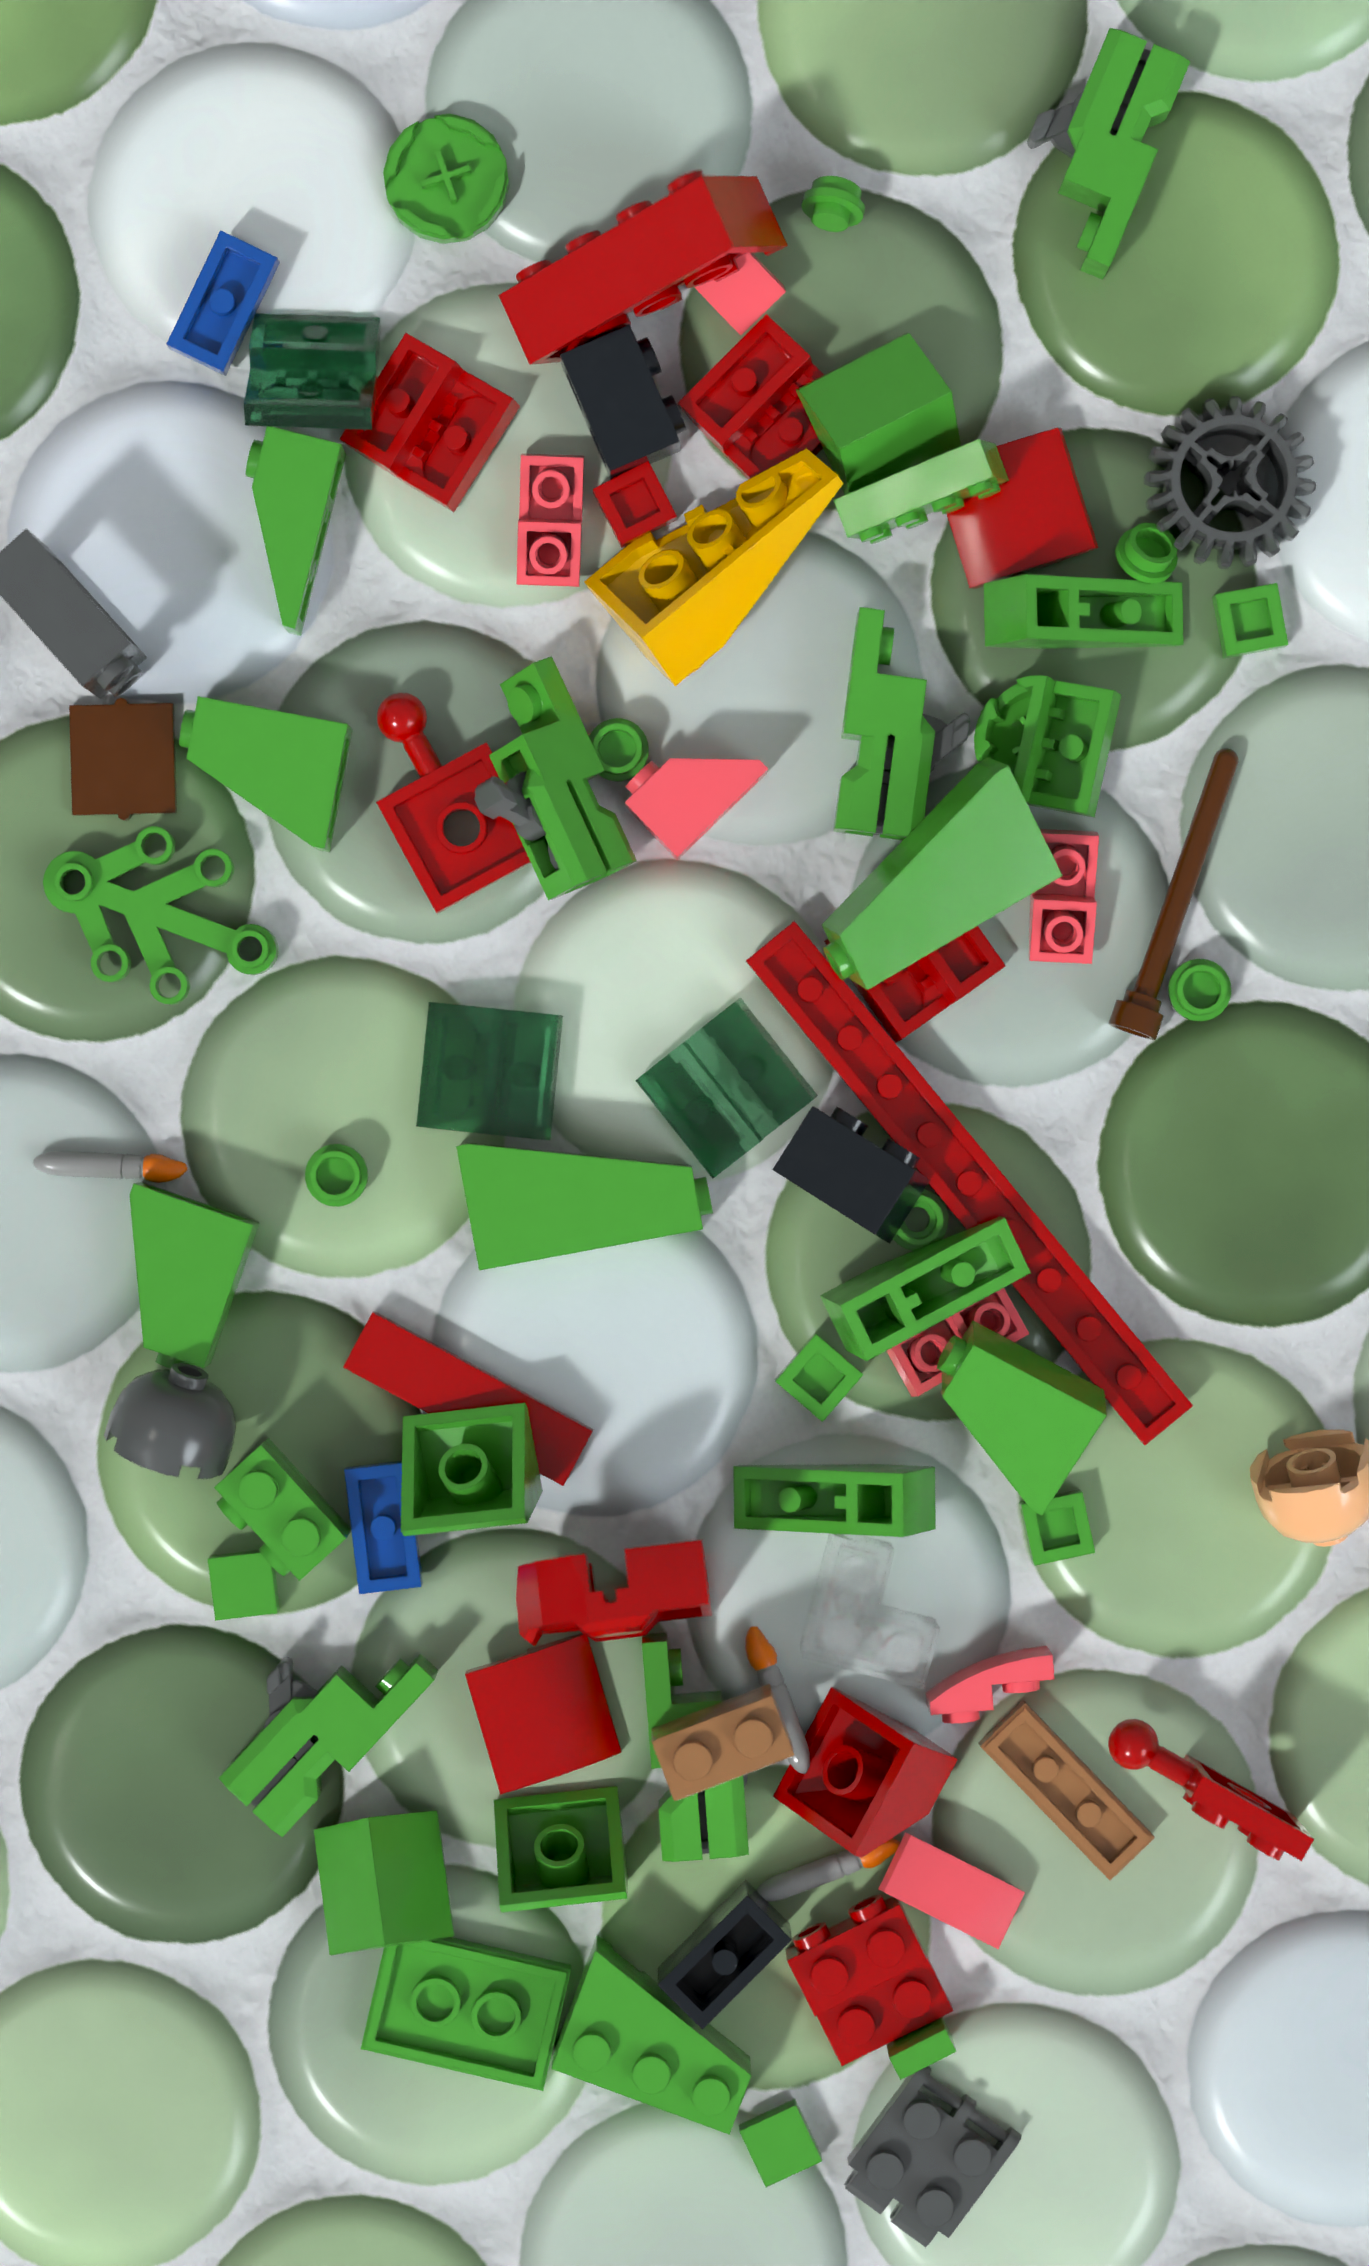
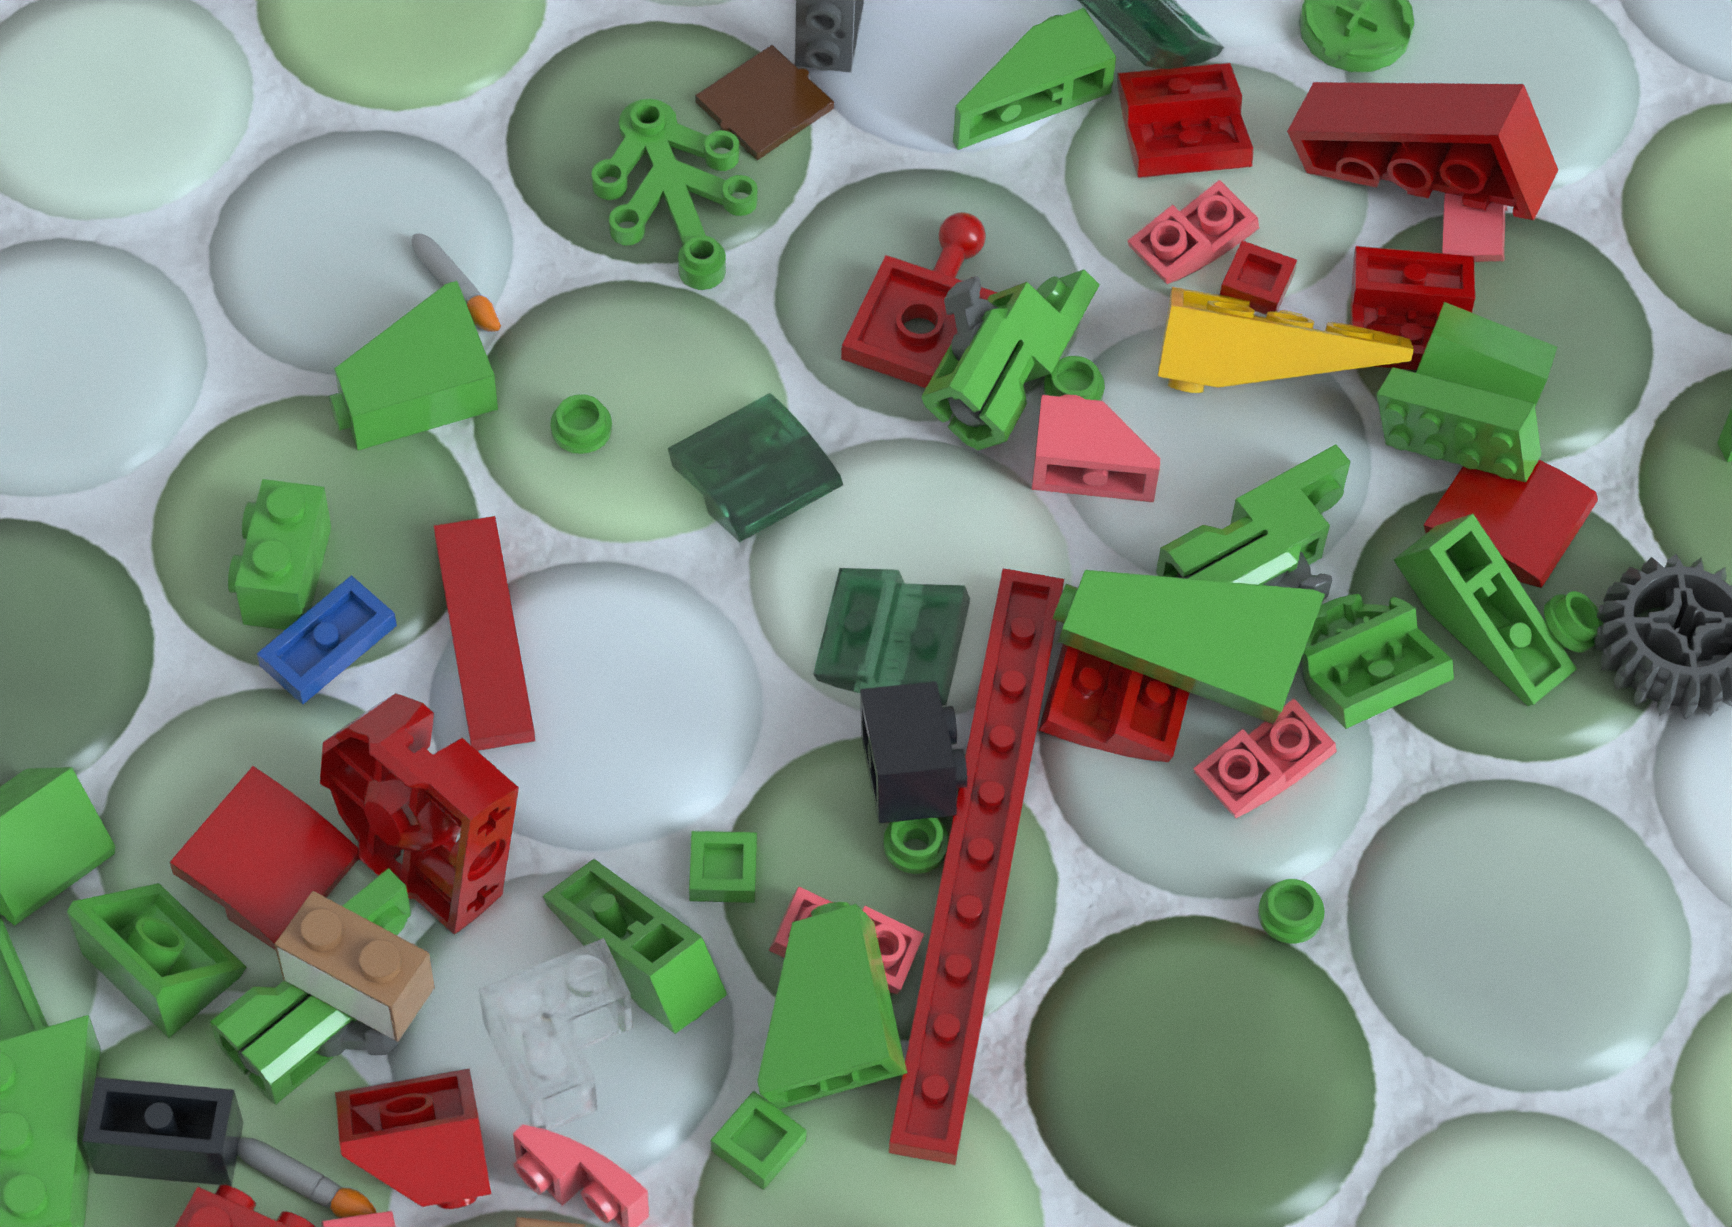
camera: 50 degrees right, 30 degrees down
dark grey cylinder [104,1363,236,1479] -> none
bright green slope [179,696,353,852] -> none
bright green tile [208,1550,280,1621] -> none
bright green plate [219,1654,439,1837] -> none
bright green slope [401,1403,543,1536] -> none
bright green slope [456,1143,713,1271] -> none
black brick [560,324,686,480] -> none
light grey piece [745,1626,810,1774] -> none
bright green plate [801,176,865,232] -> none
bright green slope [820,1216,1031,1361] -> none
reddish brown piece [1108,748,1239,1040] -> none
bright green tile [1212,583,1288,659] -> none

